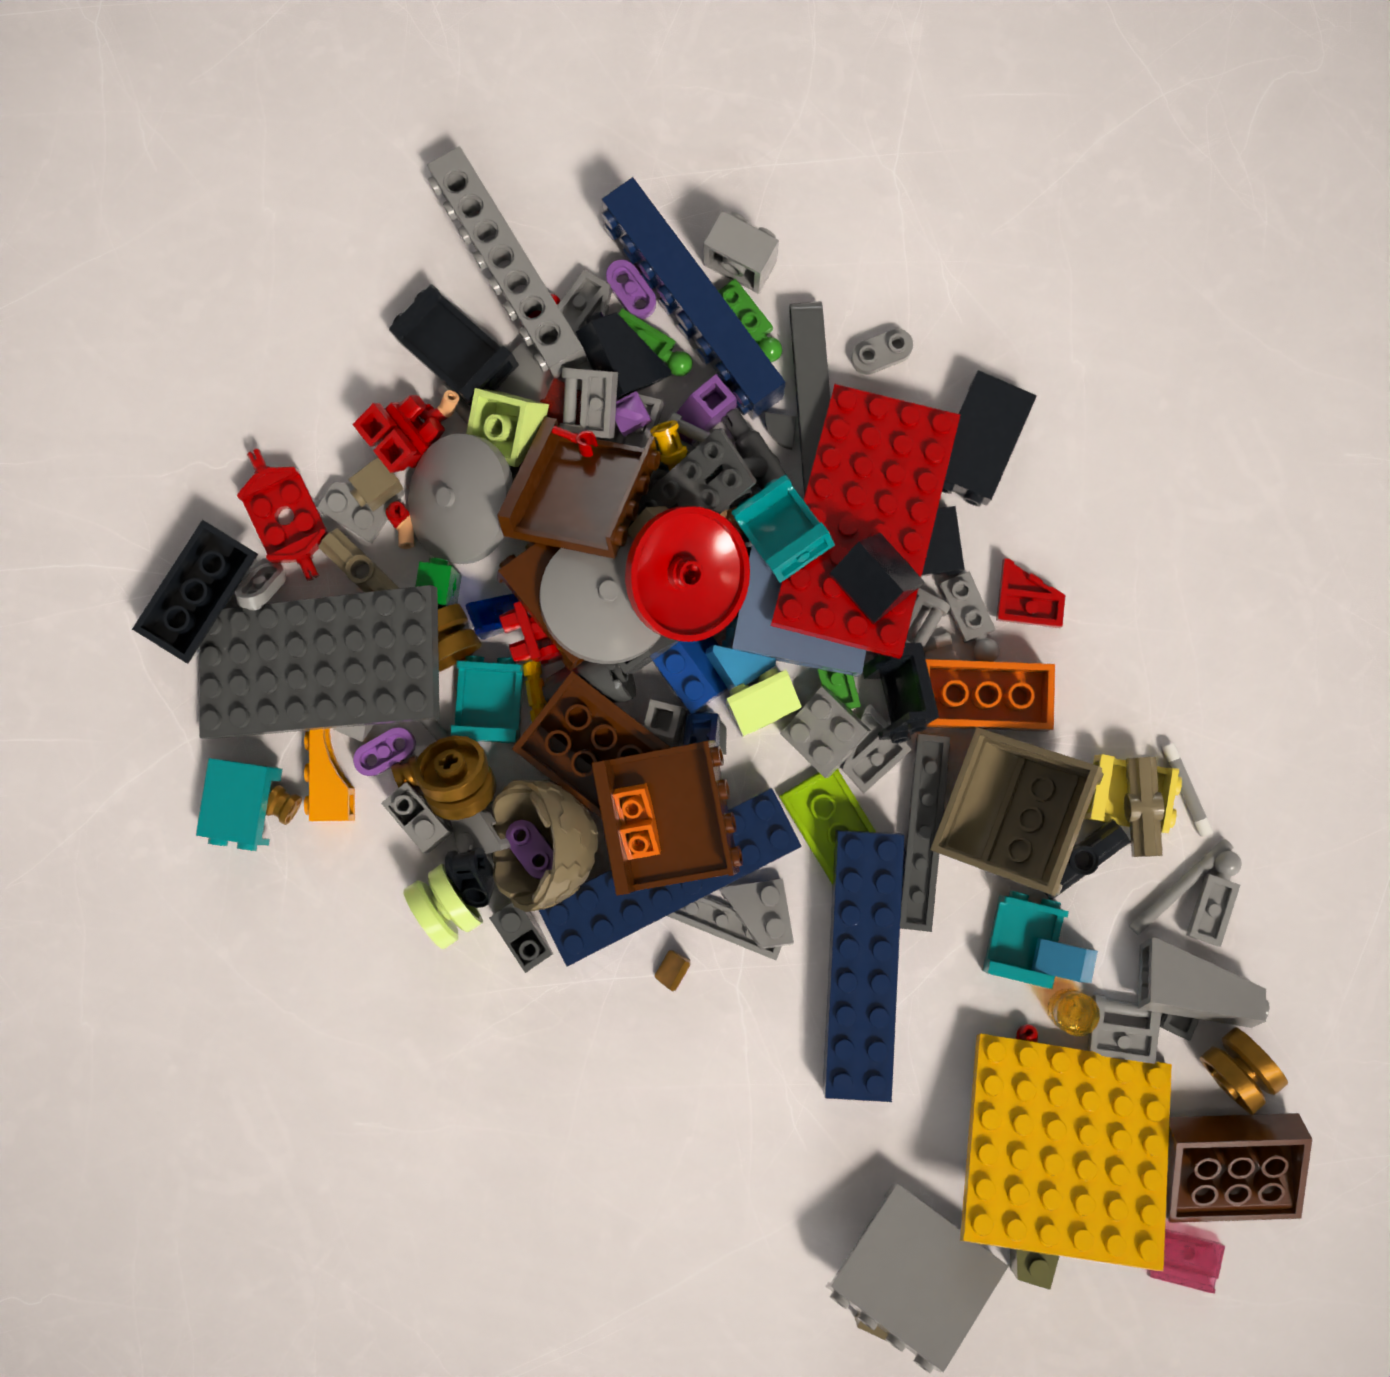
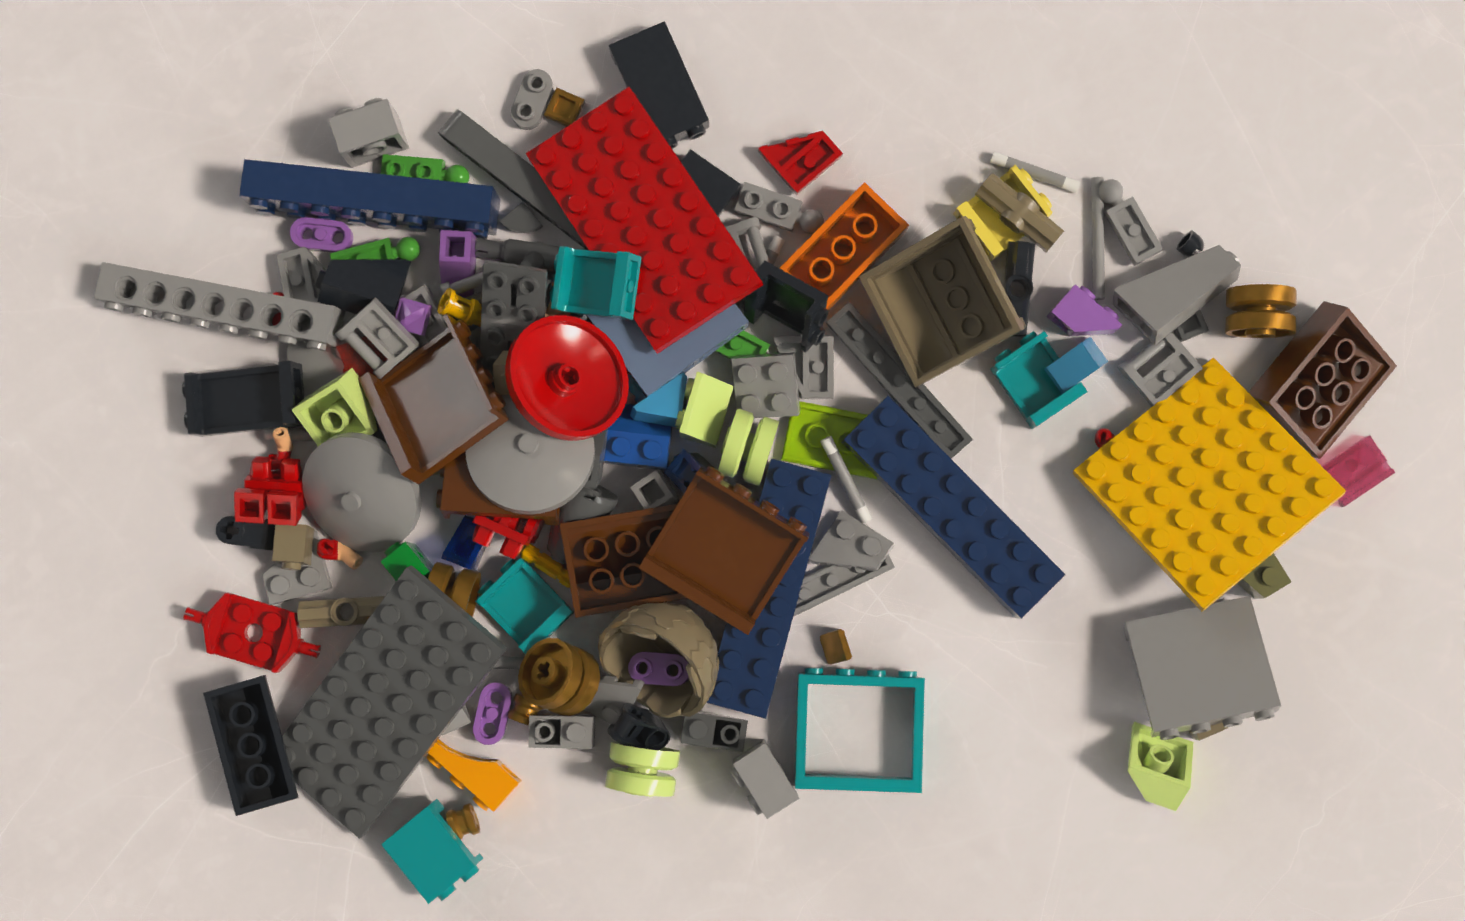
camera: 55 degrees left, 0 degrees up
light grey plate [235,563,286,610] -> none
red hand [552,425,598,457] -> none
orange slope [613,783,661,860] -> none
black slope [829,533,924,624] -> none
clear yellow wheel [1047,988,1100,1036] -> none
none -> black piece [216,516,275,551]
none -> pearl gold tile [544,87,585,127]
none -> yellowish green wheel [718,408,779,486]
none -> light grey brick [731,740,800,819]
none -> teal window [794,668,925,793]
none -> light grey bar [820,436,872,523]
none -> medium lavender slope [1046,284,1122,337]
none -> yellowish green slope [1127,722,1194,811]
none -> black hinge [1176,230,1204,257]

